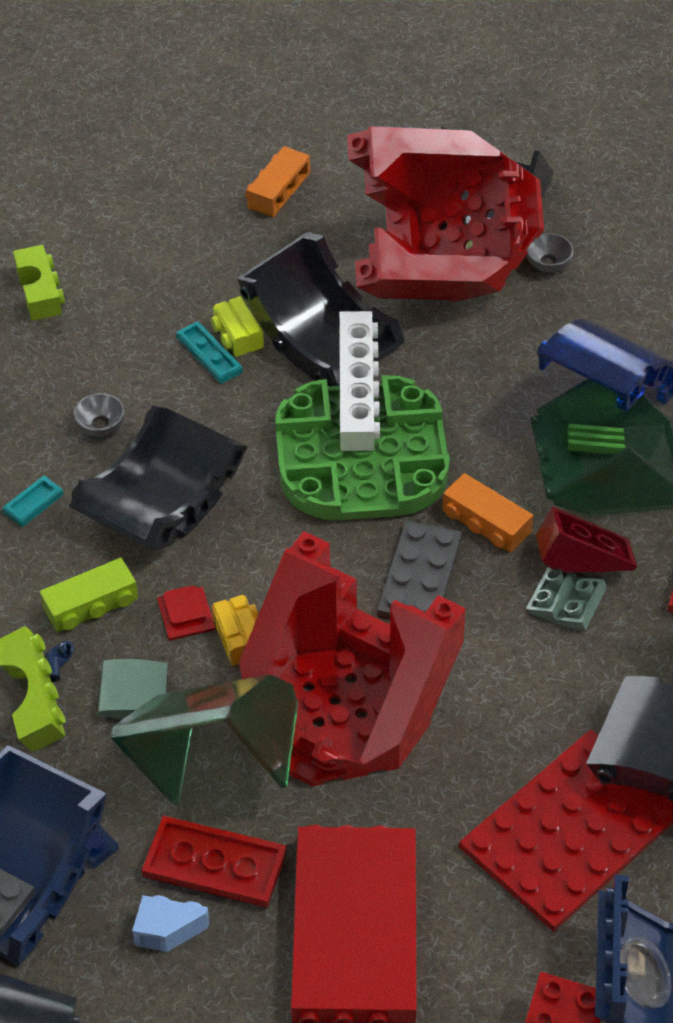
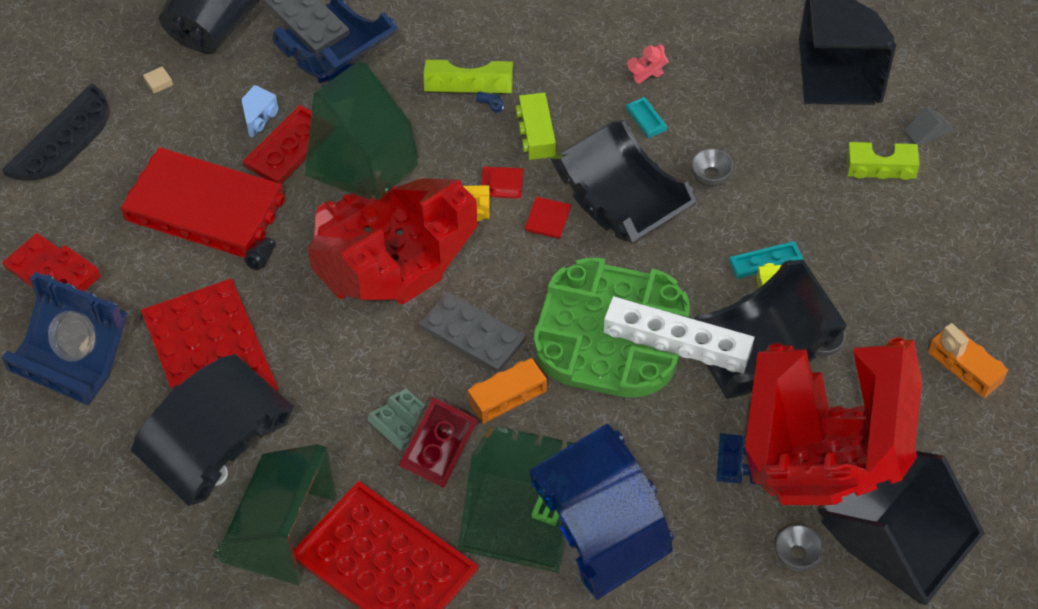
camera: 110 degrees right, 5 degrees up
sand green slope [98,659,168,721] -> none
none -> black cone [244,237,276,270]
none -> red piece [525,196,571,239]
none -> clear blue plate [716,433,757,485]
none -> tan plate [940,323,969,358]

